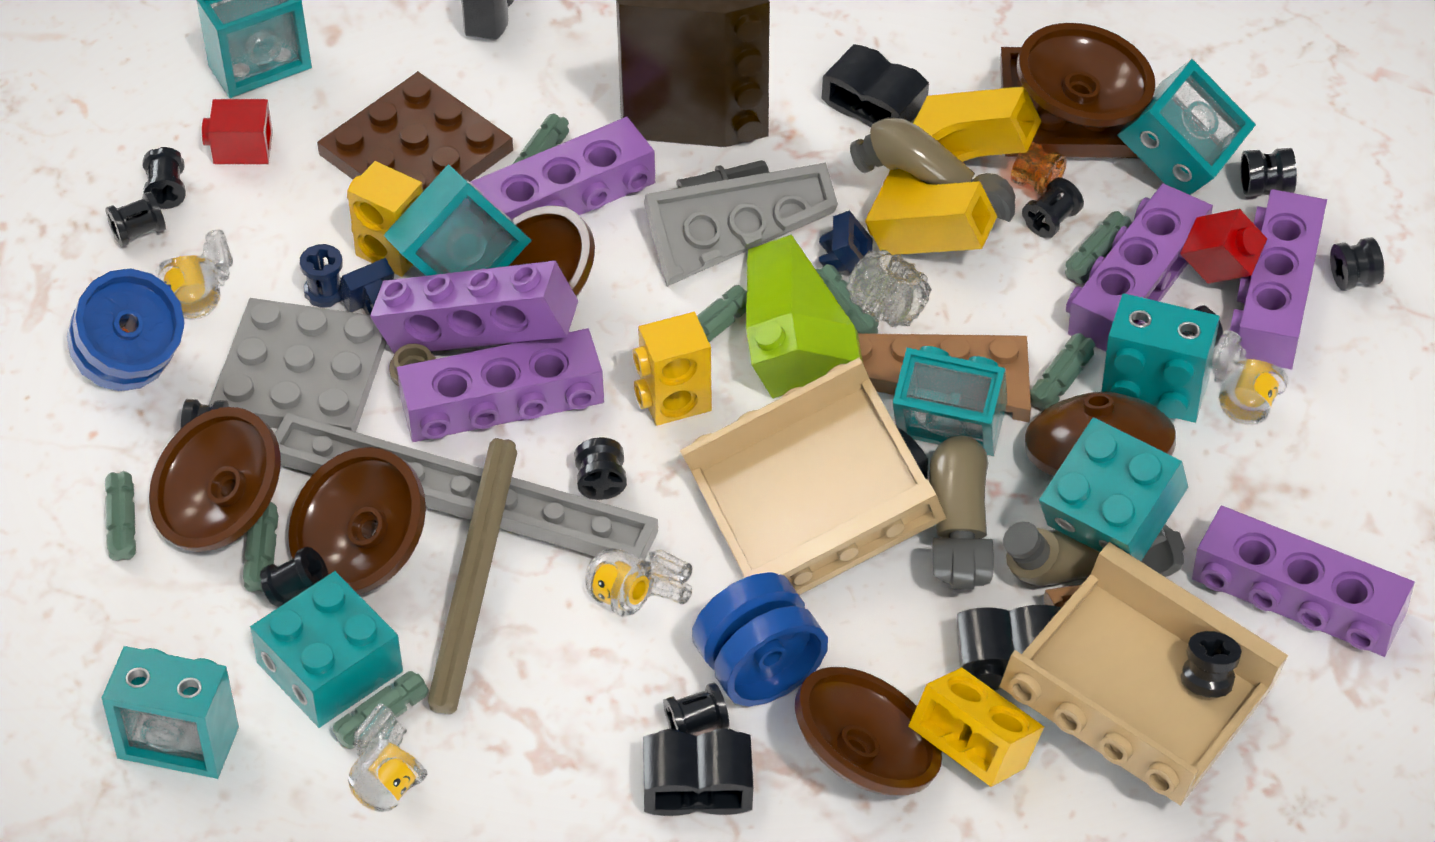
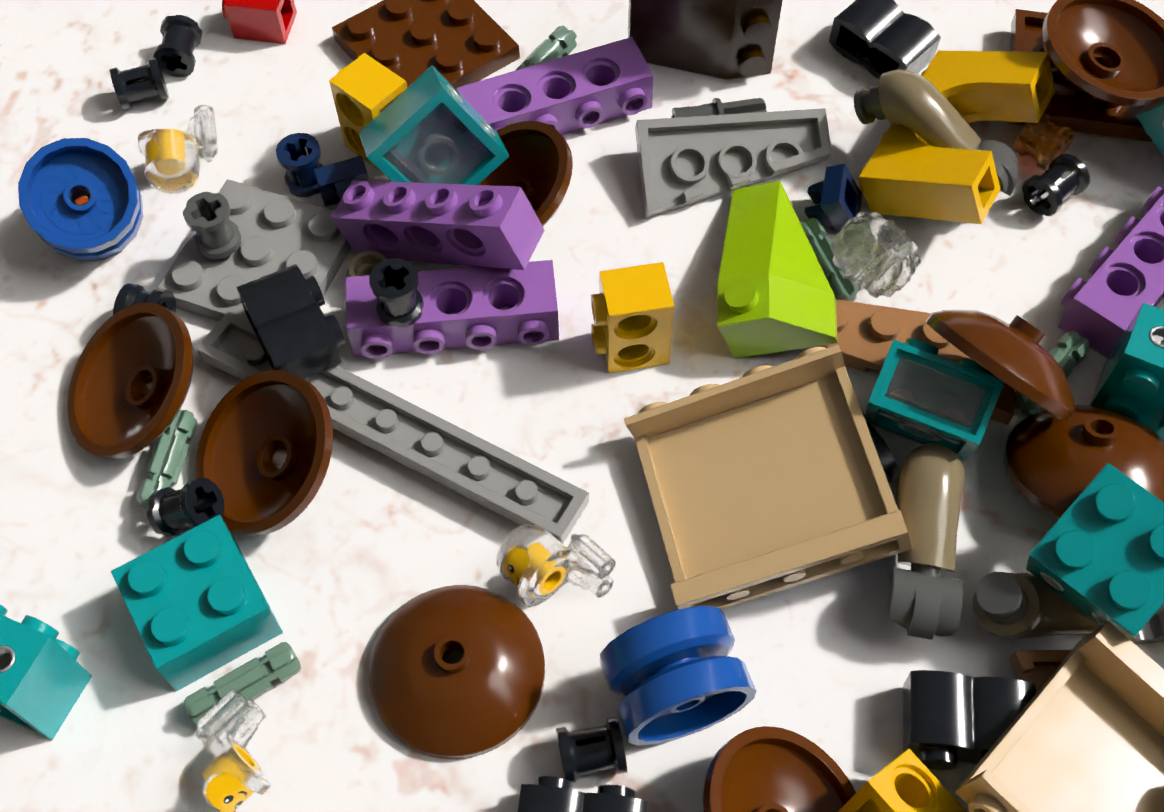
camera: 10 degrees right, 10 degrees up
sand green axle [105,471,136,561] -> none
dark tan axle [428,438,517,715] -> none
black wheel [574,437,627,500] -> none
sand green axle [697,285,747,342] -> none
sand green axle [1065,211,1132,284] -> none
none -> dark grey bush [183,192,241,259]
none -> black brick [236,264,346,379]
none -> reddish brown dish [368,585,545,759]
none -> black bush [369,258,424,328]
none -> reddish brown dish [926,310,1075,421]

